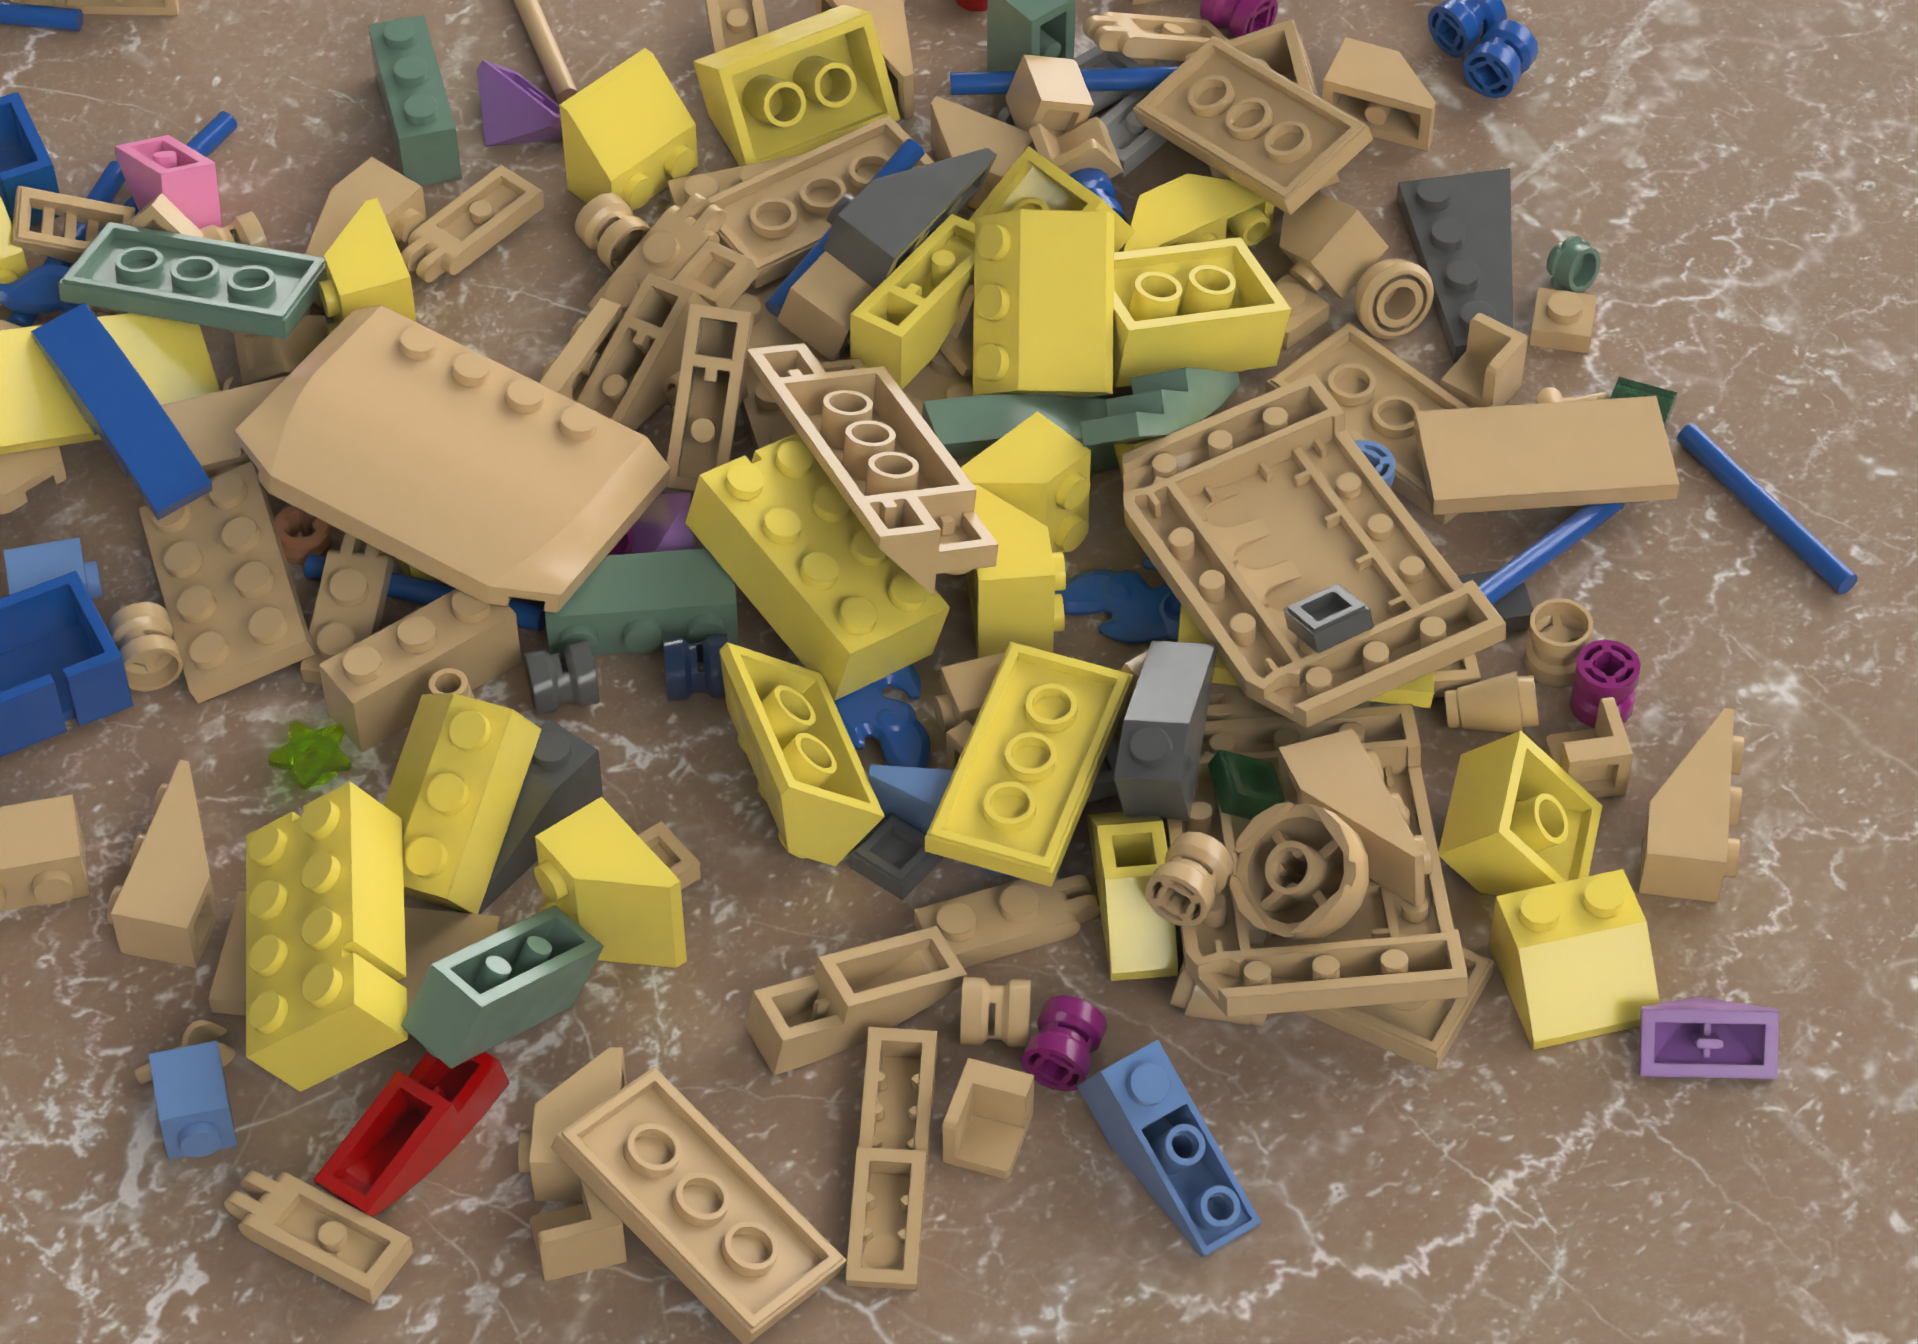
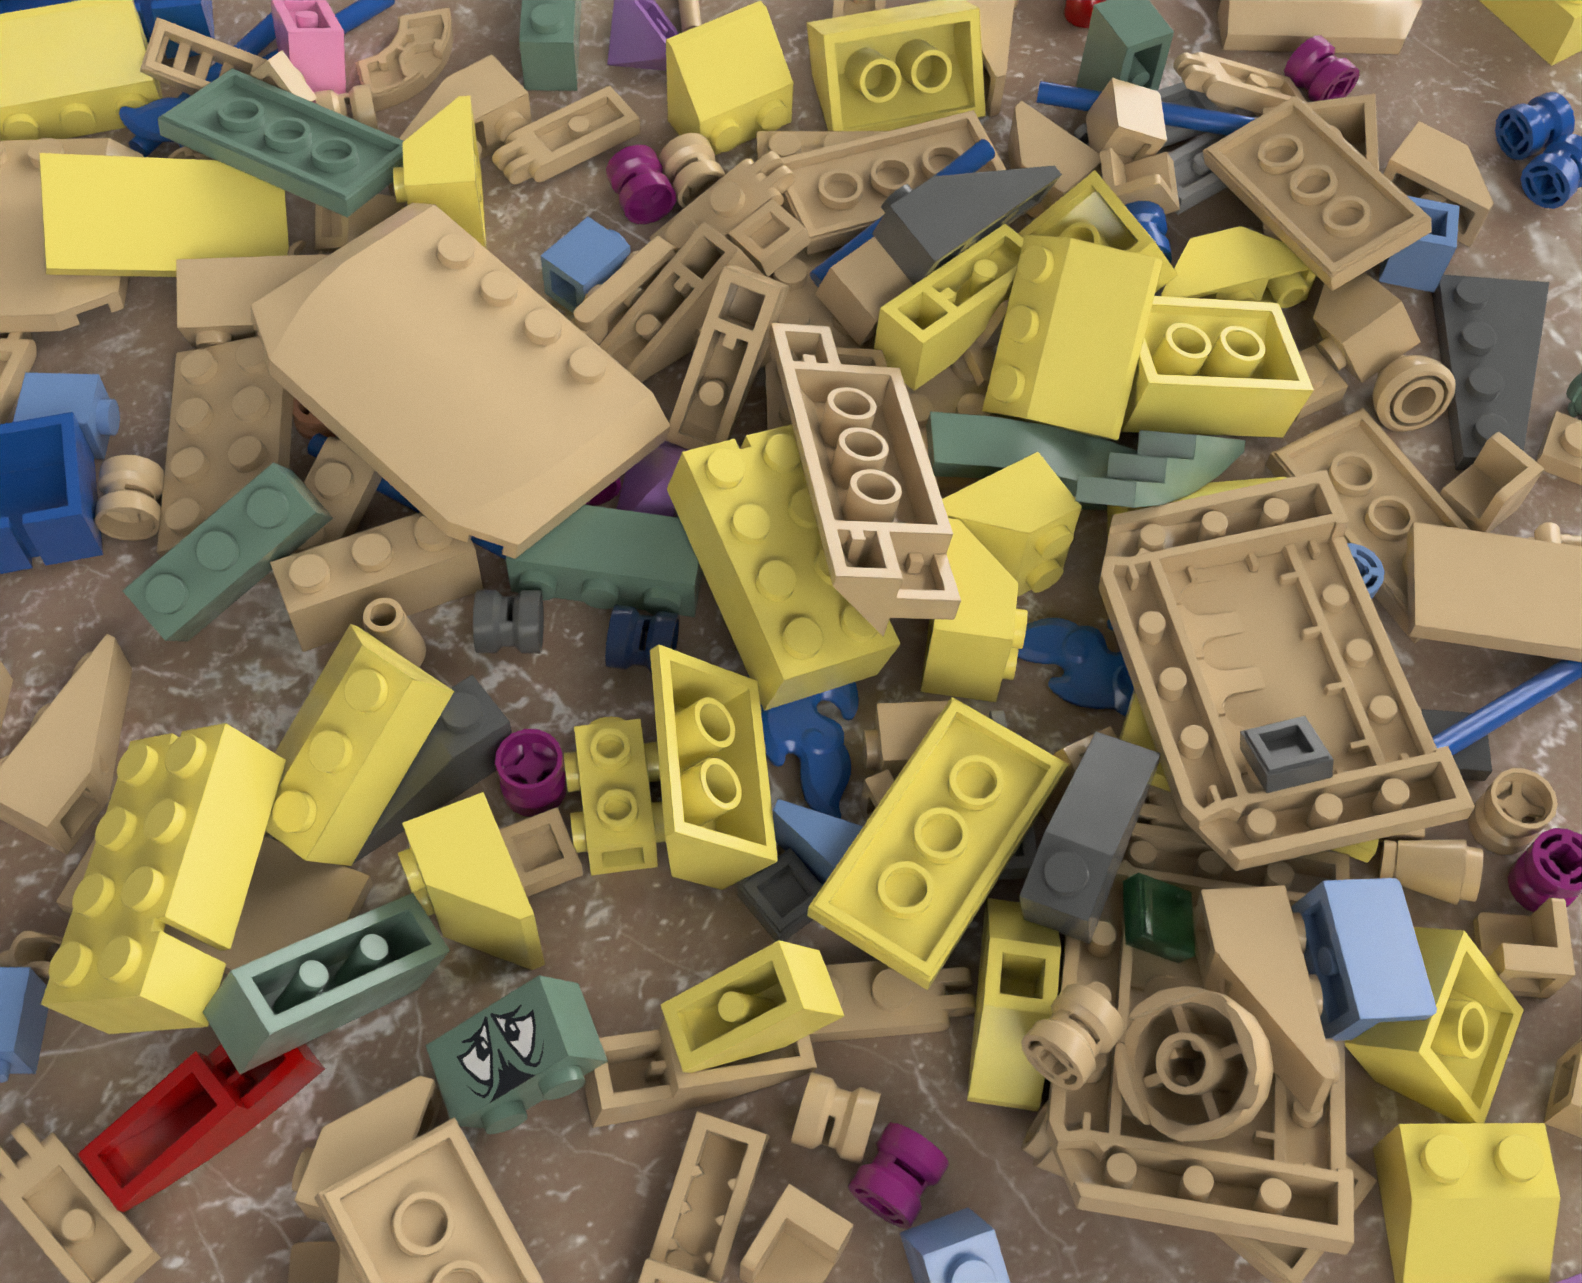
camera: 10 degrees right, 10 degrees up
blue slope [31,303,212,520] -> none
clear neon green plate [268,721,352,790] -> none
none -> sand green brick [122,462,333,642]
none -> tan tile [355,8,453,112]
none -> sand green brick [425,975,608,1134]
none -> magenta wheel [495,729,567,817]
none -> medium blue brick [540,217,631,314]
none -> light yellow brick [564,717,666,876]
none -> magenta wheel [606,145,676,224]
none -> light yellow slope [660,940,844,1073]
none -> panel [1291,878,1437,1041]
none -> medium blue brick [1379,196,1460,293]

